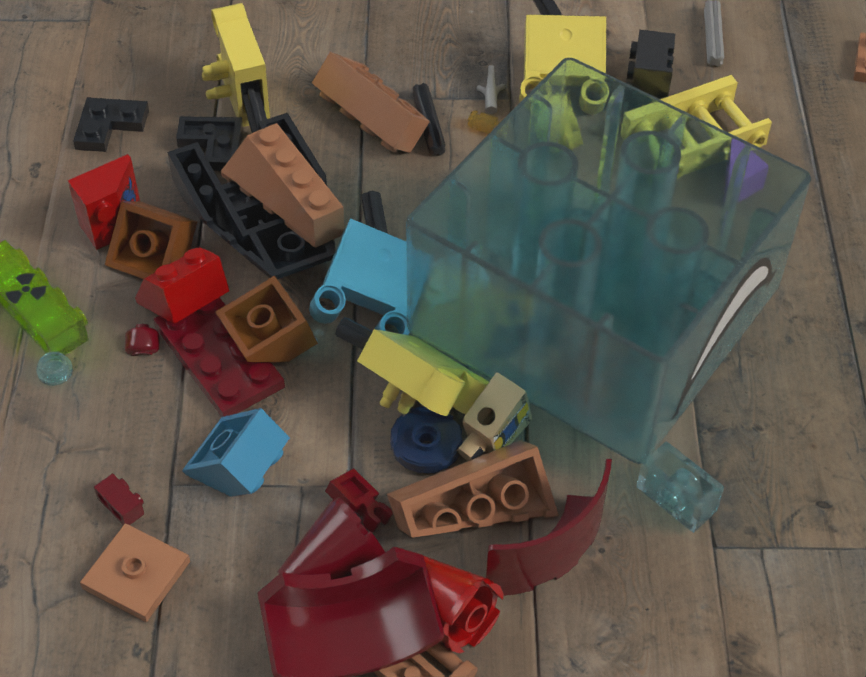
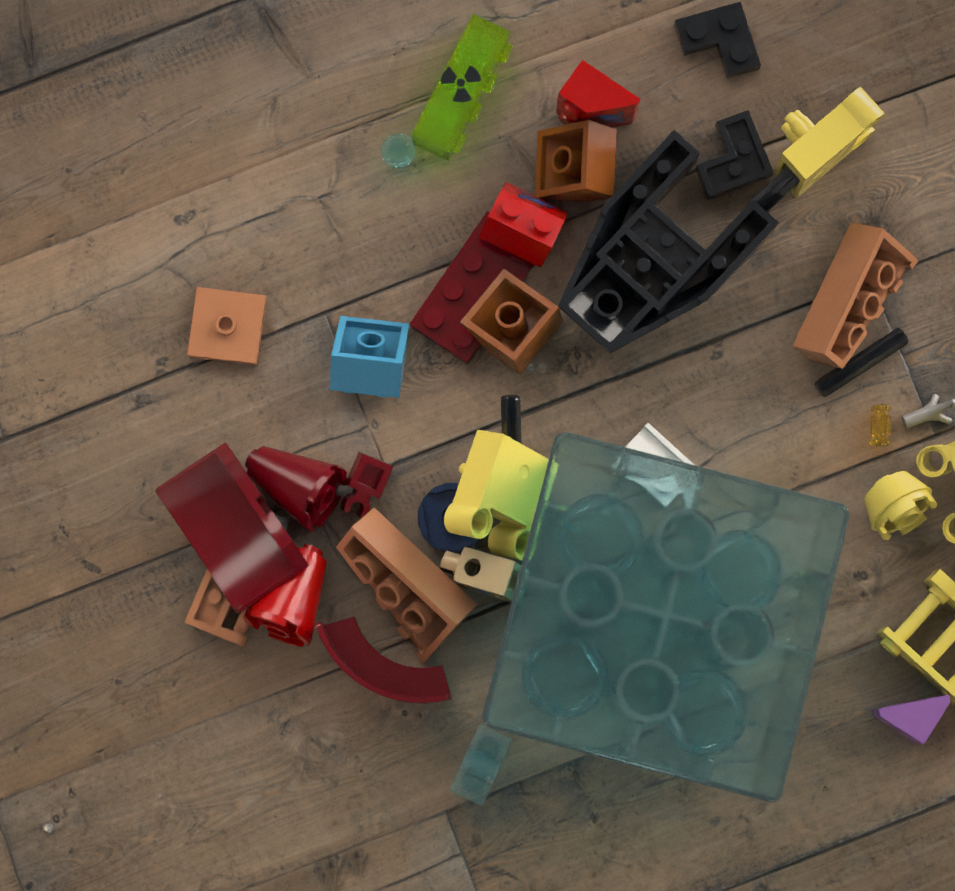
camera: 70 degrees right, 30 degrees up
dark red piece [94,473,145,525] -> none
dark red piece [125,323,160,356] -> none
nougat wedge [221,123,345,248] -> none
medium azure piece [309,191,433,335] -> none

